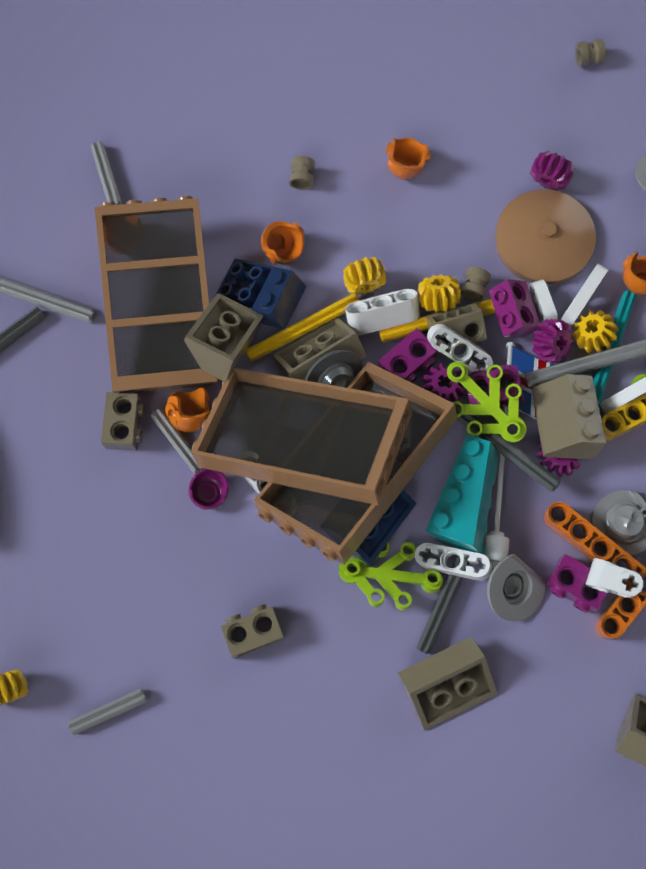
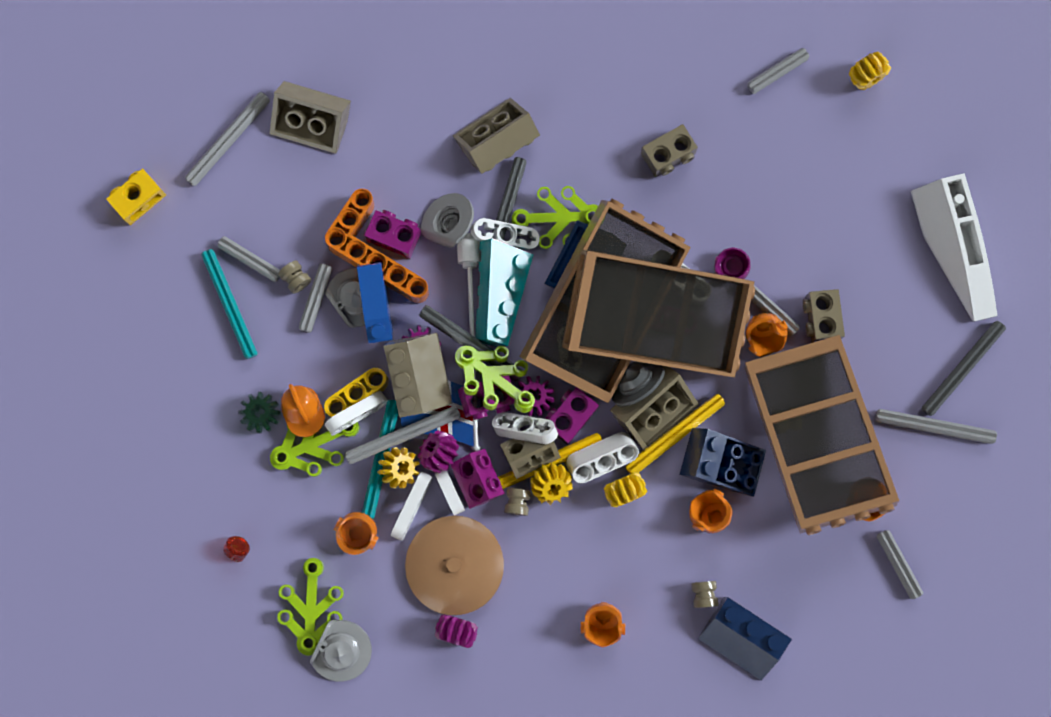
camera: 170 degrees right, 5 degrees up
dark tan slope [184,293,264,382] -> none
white piece [585,558,643,598] -> none
none -> blue slope [357,262,393,344]
none -> dark blue slope [698,597,792,681]

